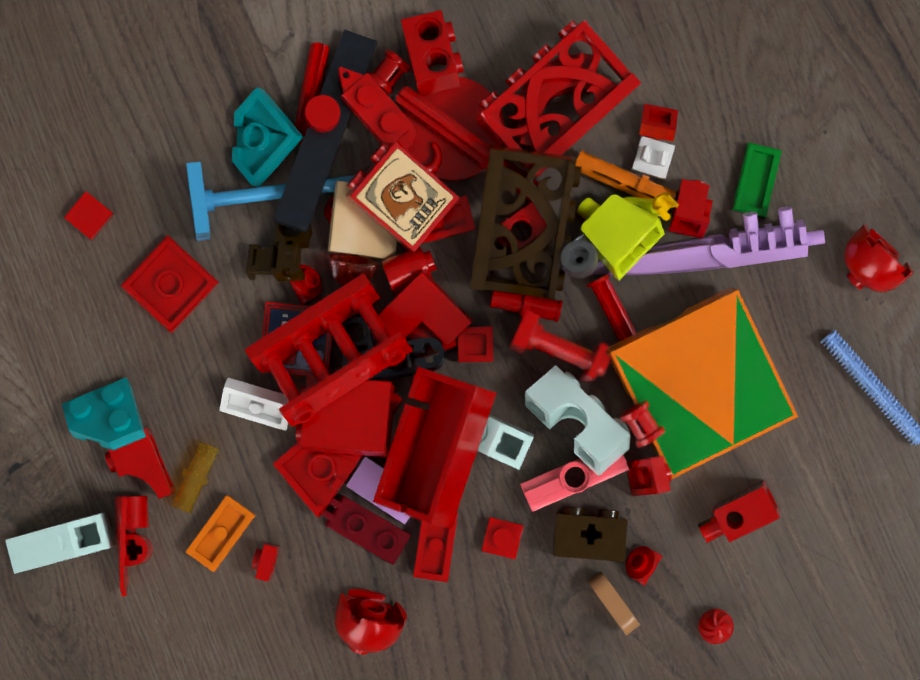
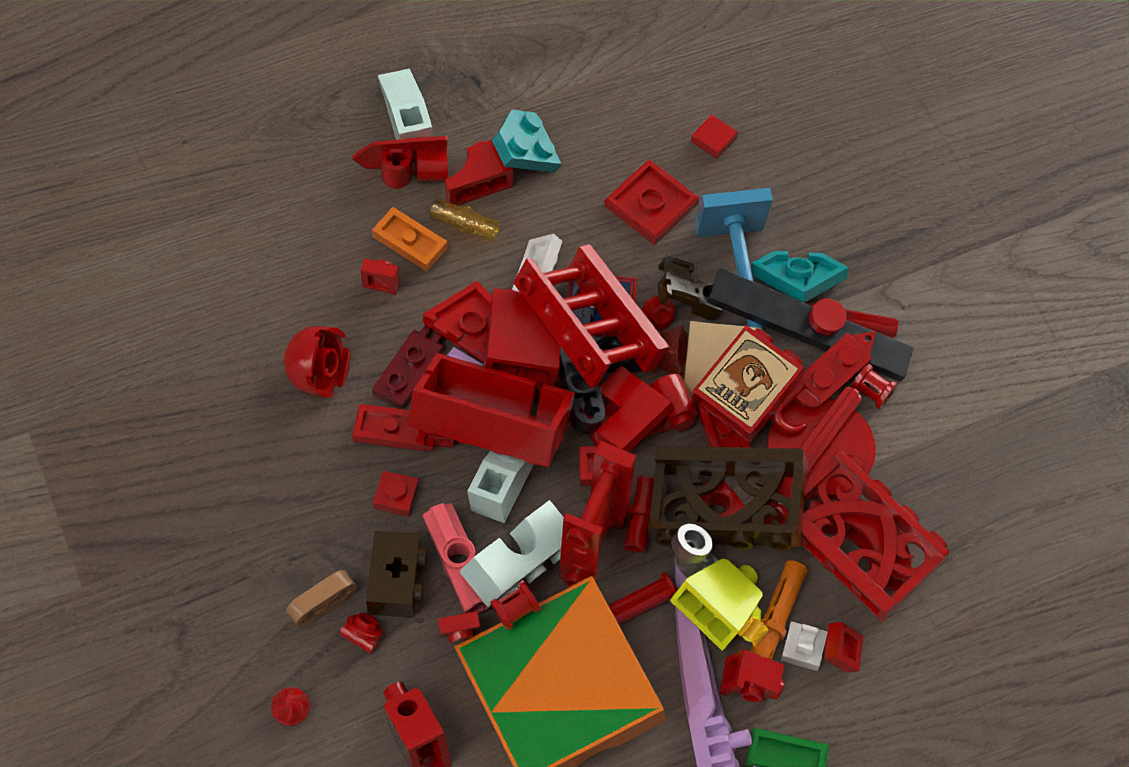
camera: 85 degrees right, 25 degrees down
red brick [401,10,464,96] -> none

